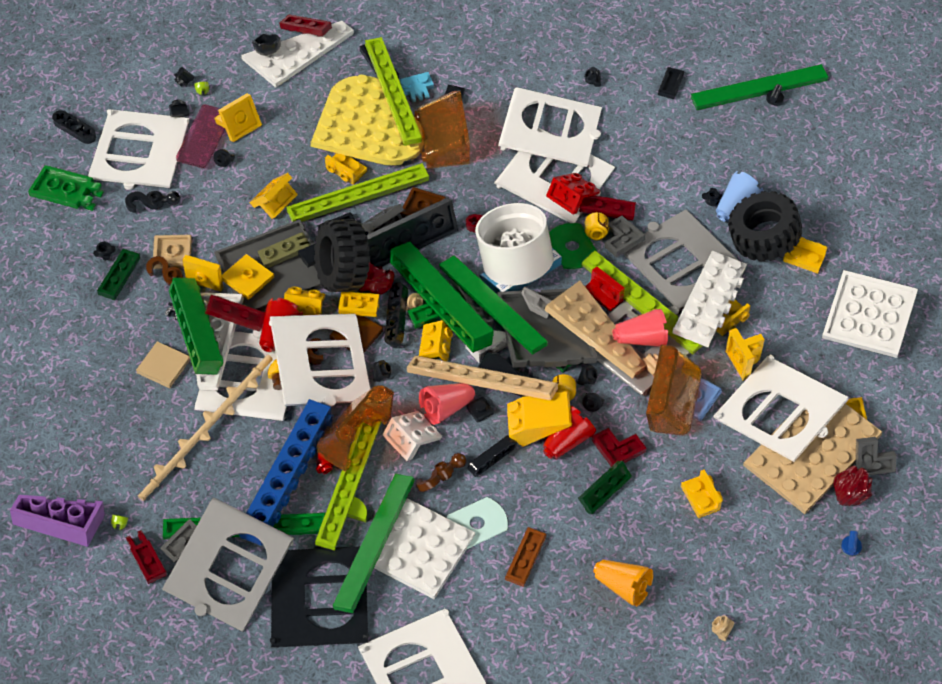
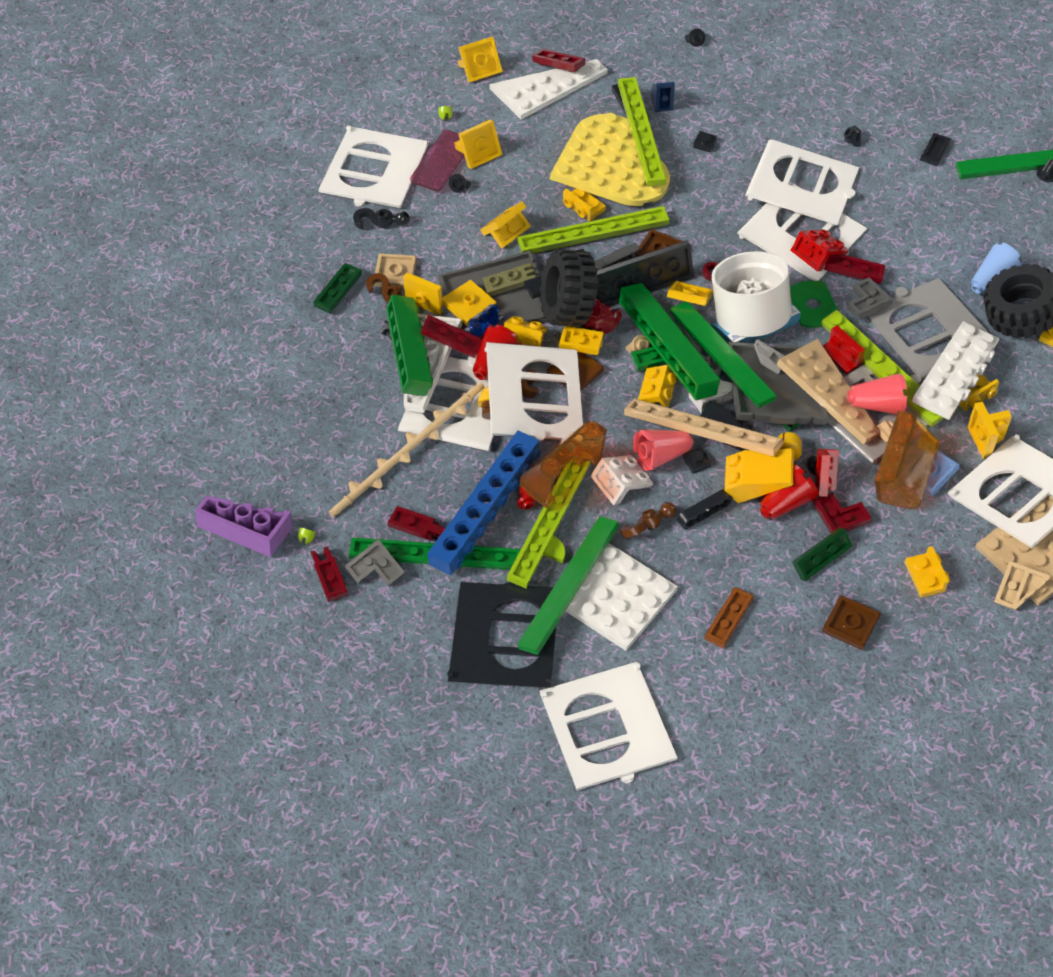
camera: 10 degrees right, 0 degrees up
green tile [28,165,104,211] -> none
black beam [52,110,96,144] -> none
black plate [93,241,116,261] -> none
tan tile [136,341,190,388] -> none
light grey door [162,498,294,632] -> none
black plate [169,99,189,117] -> none
black plate [174,67,194,87] -> none
black helmet [252,34,281,56] -> none
black plate [373,360,391,382] -> none
black beam [384,282,408,348] -> none
medium azure hinge [399,72,434,103] -> none
clear orange windscreen [414,91,470,169] -> none
light aqua piece [447,497,508,549] -> none
black plate [577,365,598,385] -> none
yellow head [585,212,609,240] -> none
light orange cone [593,559,653,607] -> none
black plate [702,188,723,206] -> none
tan plate [712,615,735,641] -> none
none -> dark red hinge [387,506,446,540]
none -> yellow bracket [457,37,503,82]
none -> clear blue hinge [464,304,504,336]
none -> dark blue slope [652,82,675,112]
none -> yellow plate [667,281,713,306]
none -> bracket [815,449,839,496]
none -> reddish brown plate [822,595,881,651]
none -> tan wing [994,561,1051,610]

